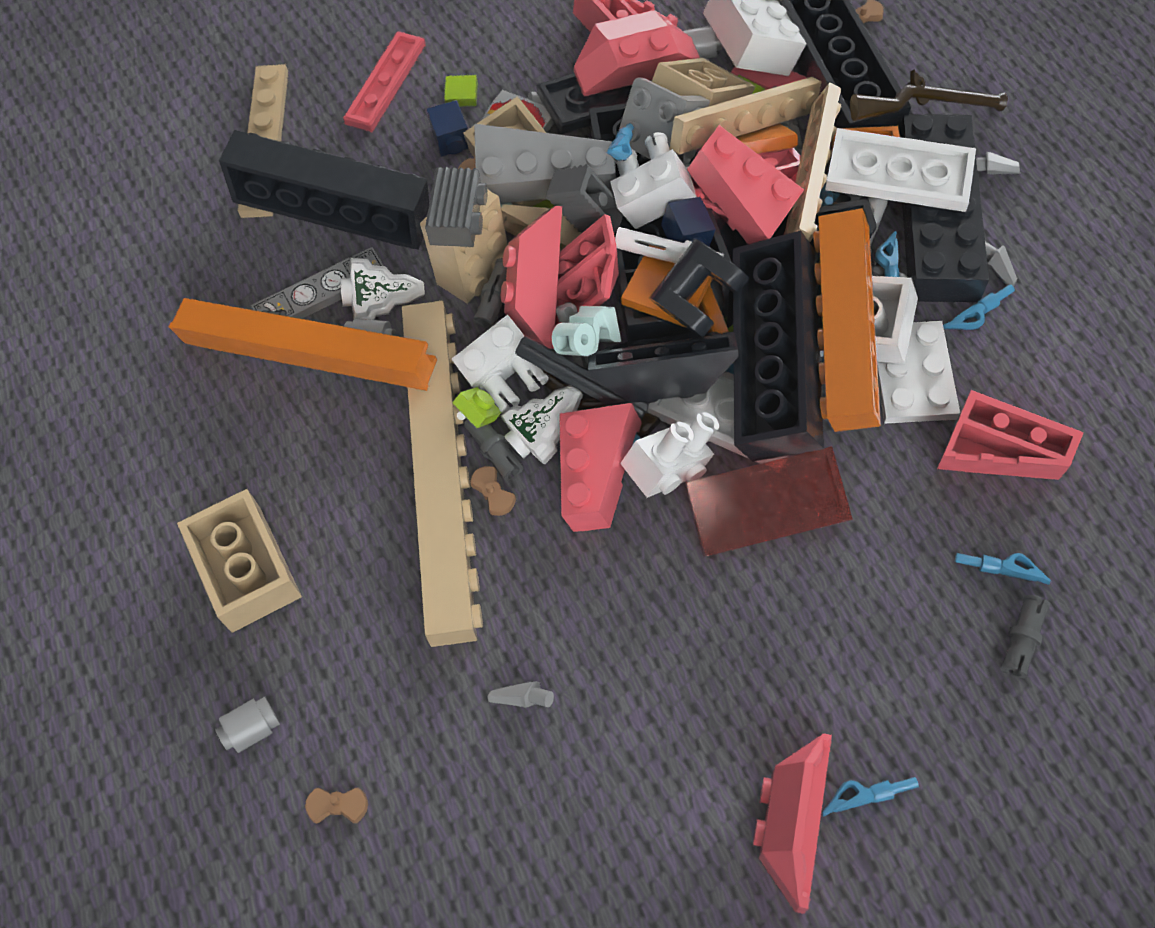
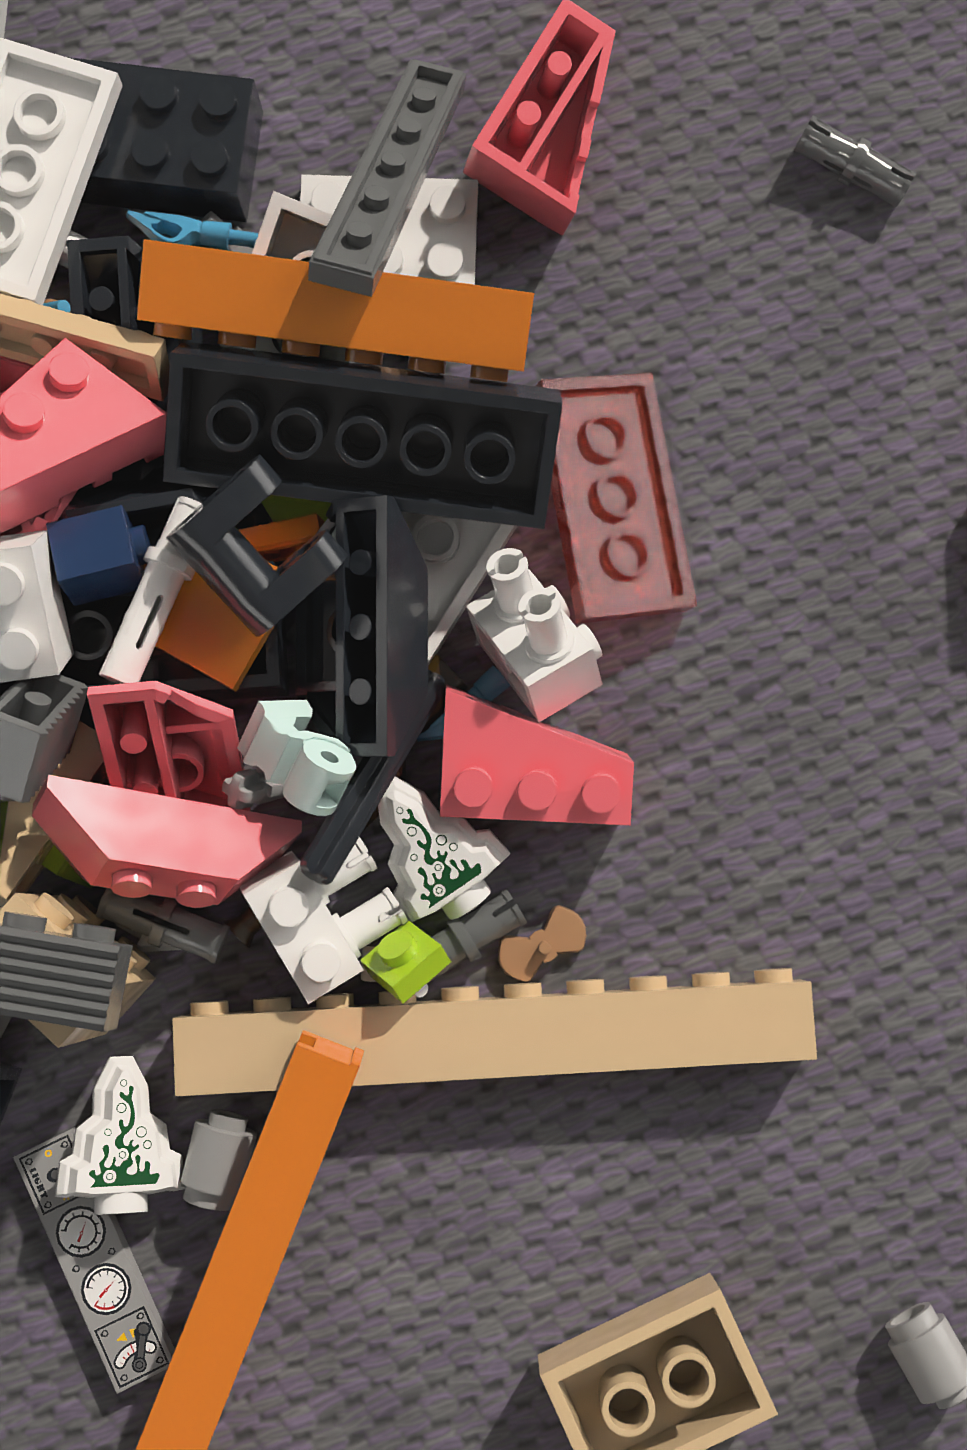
camera: 90 degrees left, 20 degrees up
light grey bar [487,681,554,708] -> none
dark azure hand [943,284,1015,330] -> none
dark azure hand [955,553,1050,585] -> none
light grey bar [985,241,1017,287] -> none
none -> dark grey tile [308,59,467,297]

